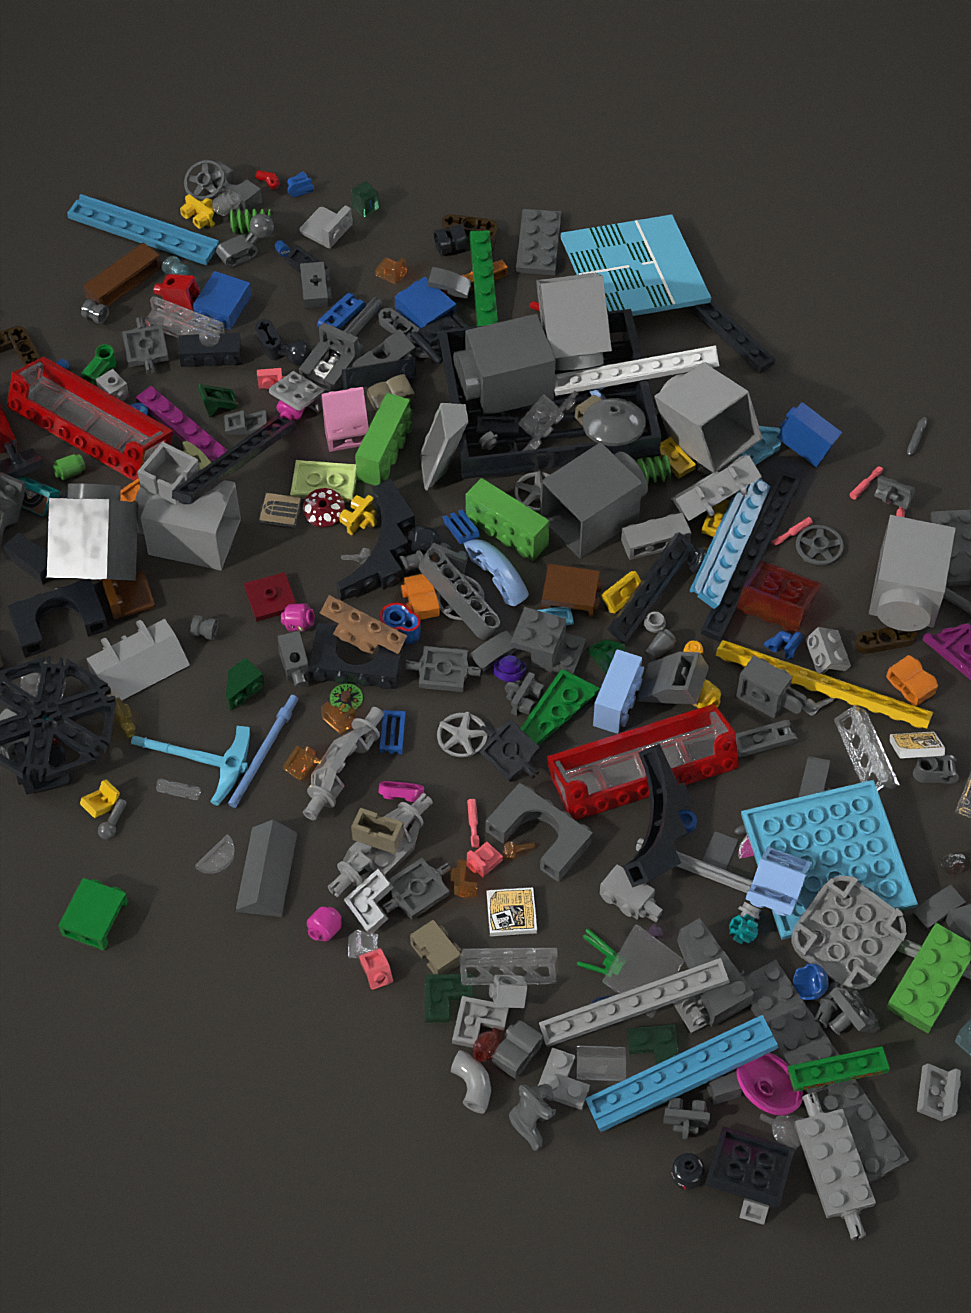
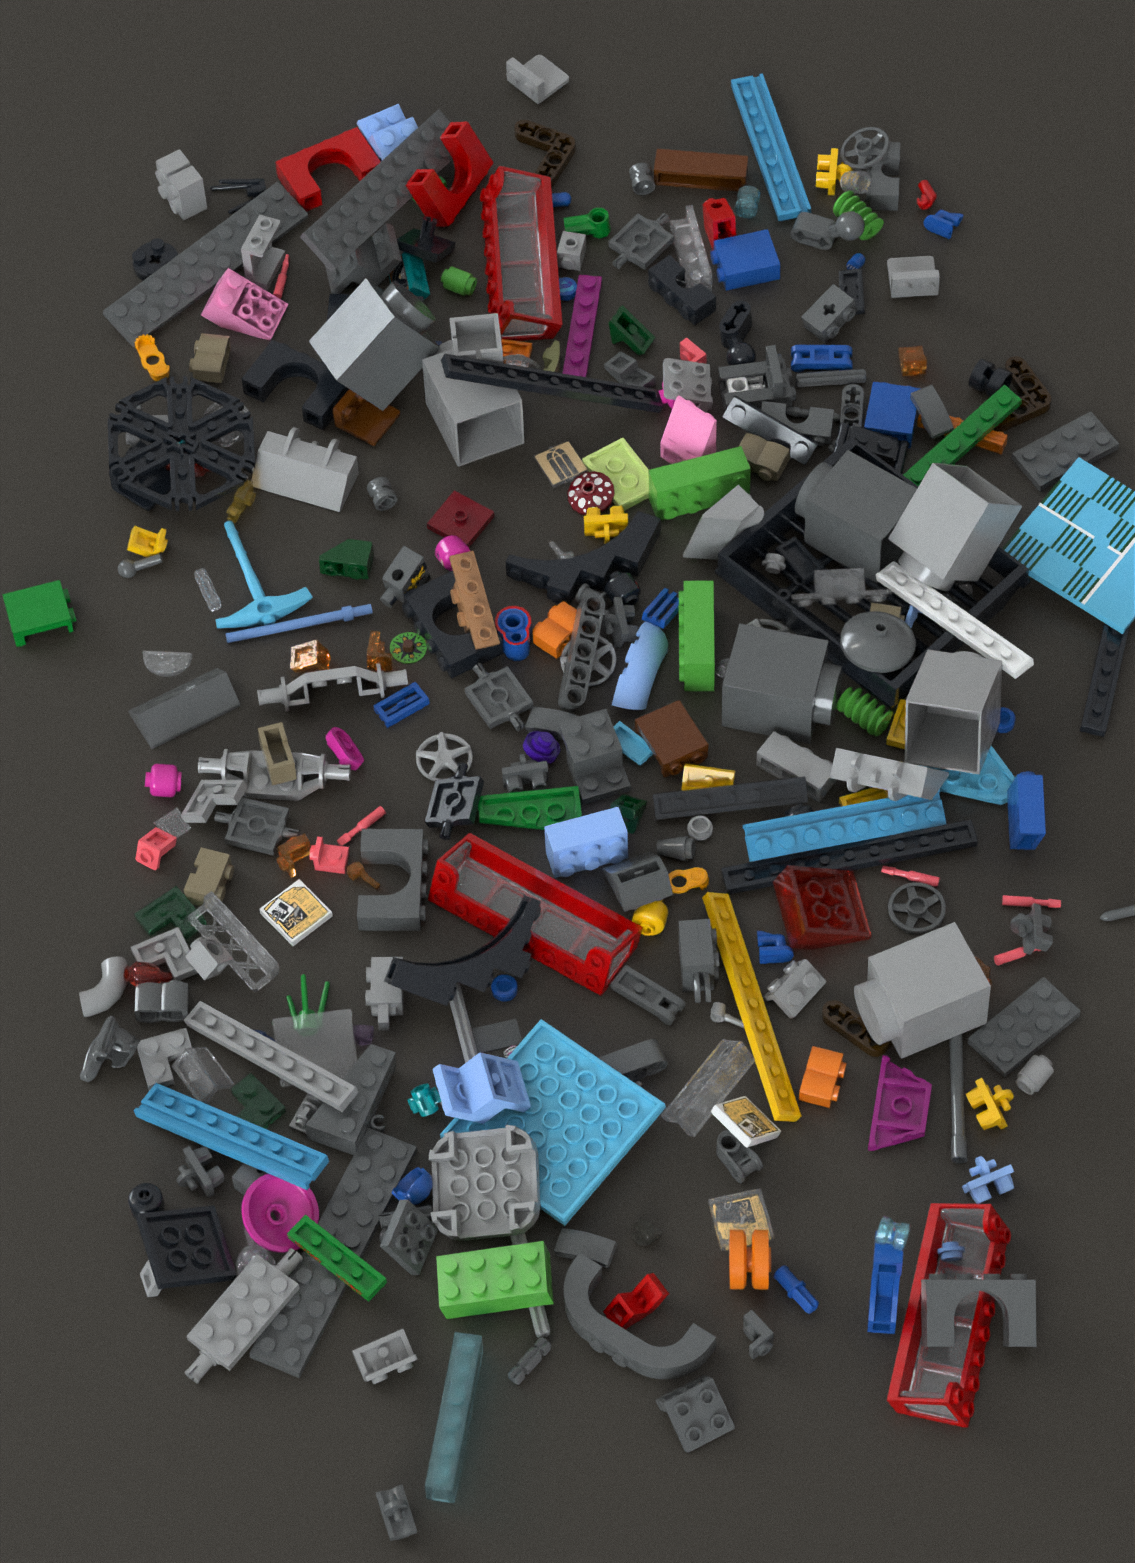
camera: 55 degrees right, 0 degrees up
clear green brick [351,181,379,217] -> none

